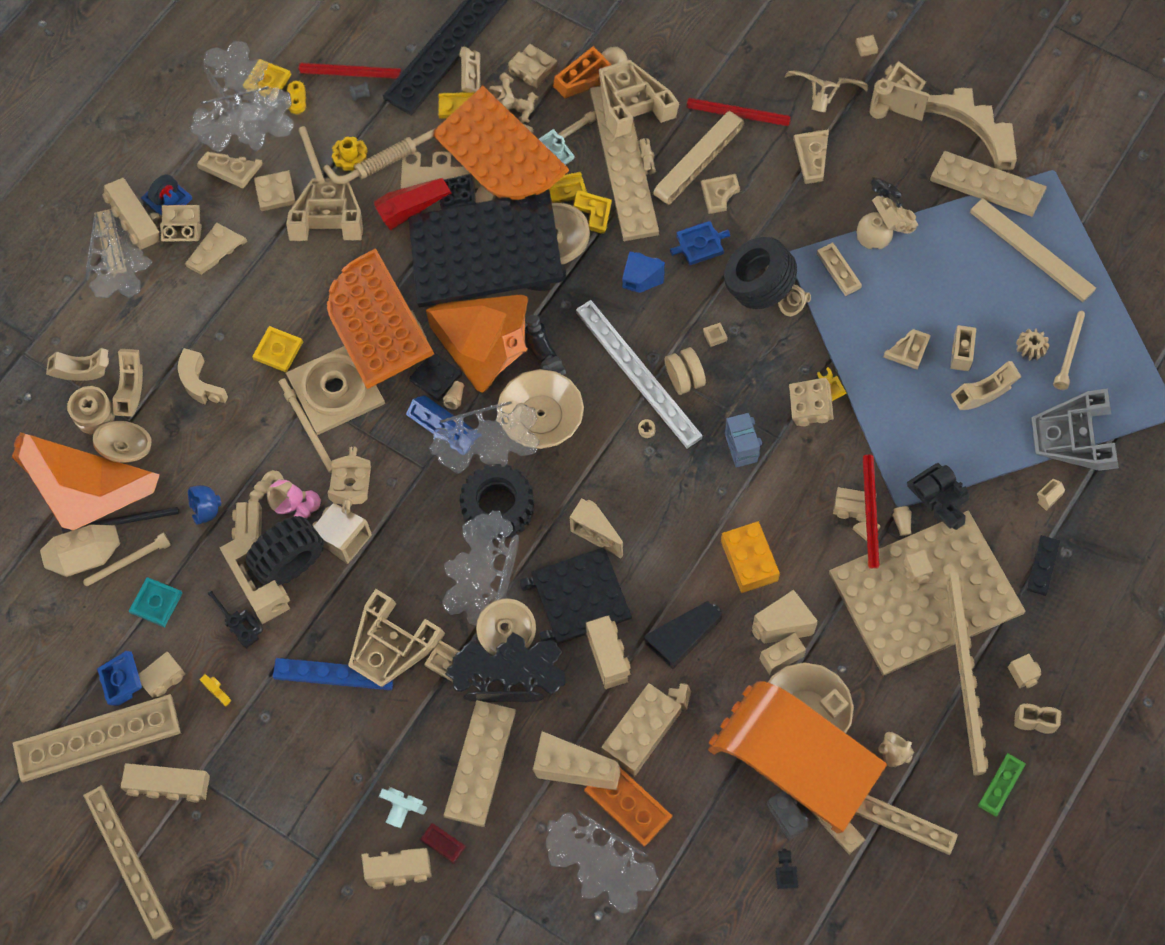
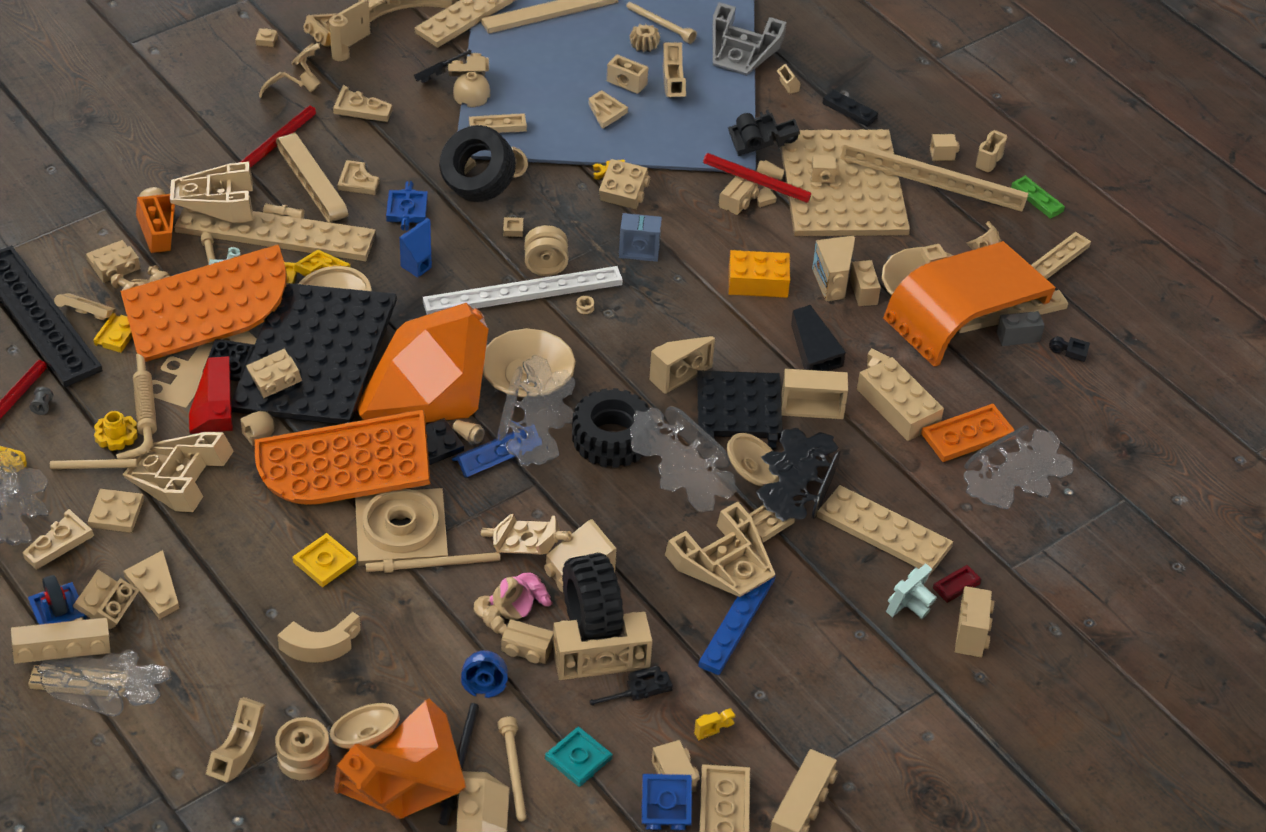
camera: 75 degrees left, 20 degrees down
tan arch [112,349,143,416] -> none
tan wedge [533,731,621,790] -> none
none -> tan brick [241,411,275,446]
none -> tan plate [246,348,302,398]

